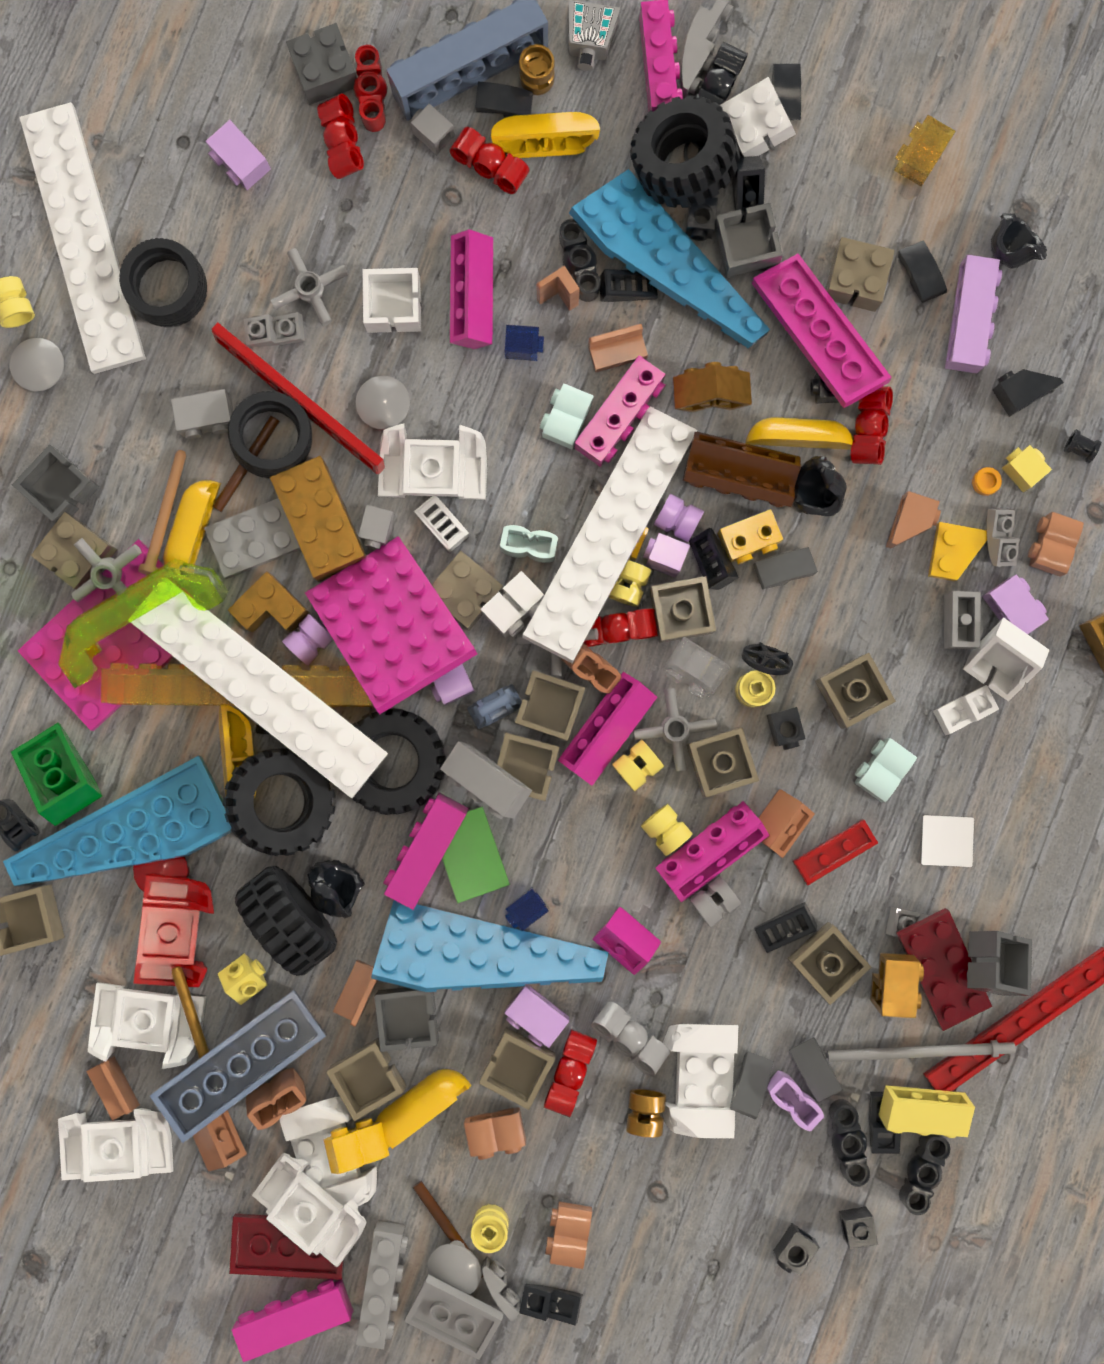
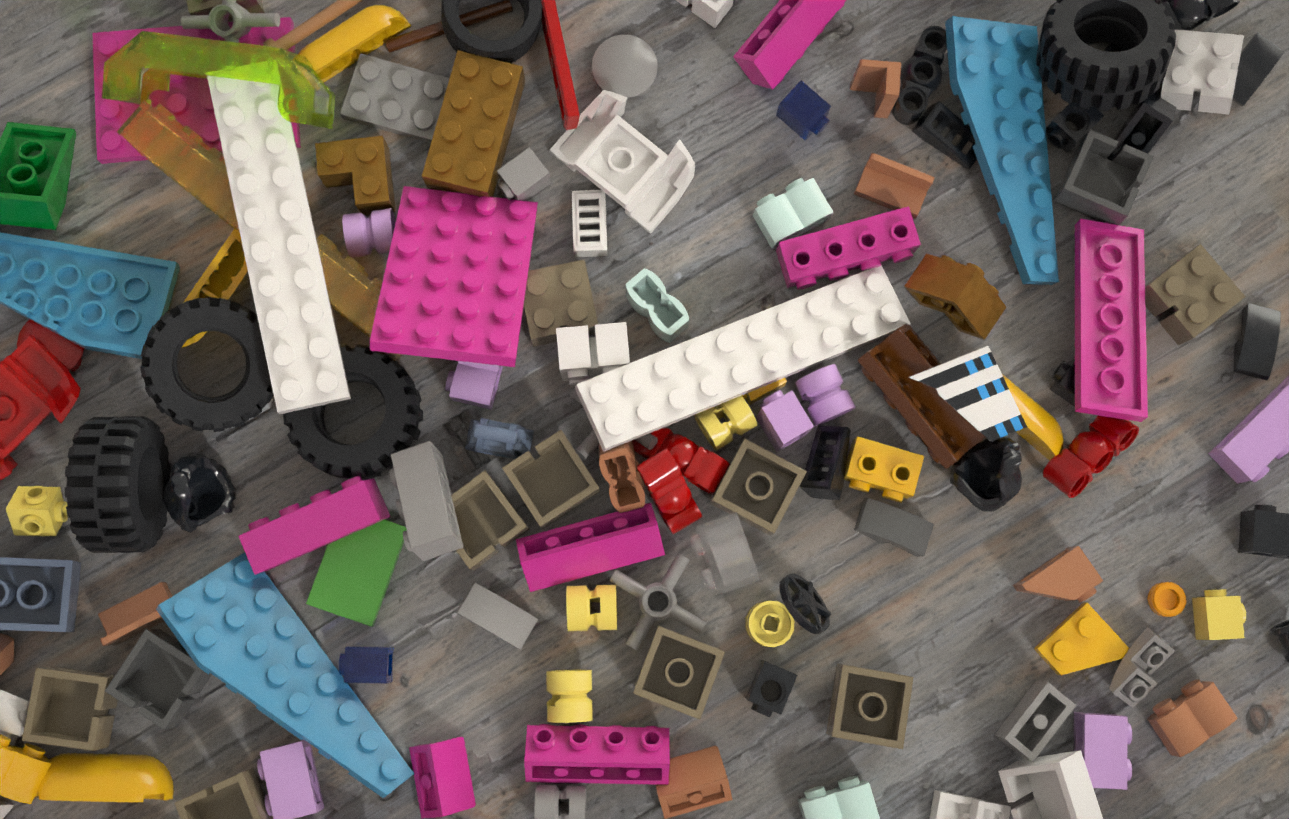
camera: 35 degrees right, 5 degrees down
none -> light grey slope [455,582,538,650]
none -> red piece [636,448,703,535]
none -> sticker [909,346,1027,442]

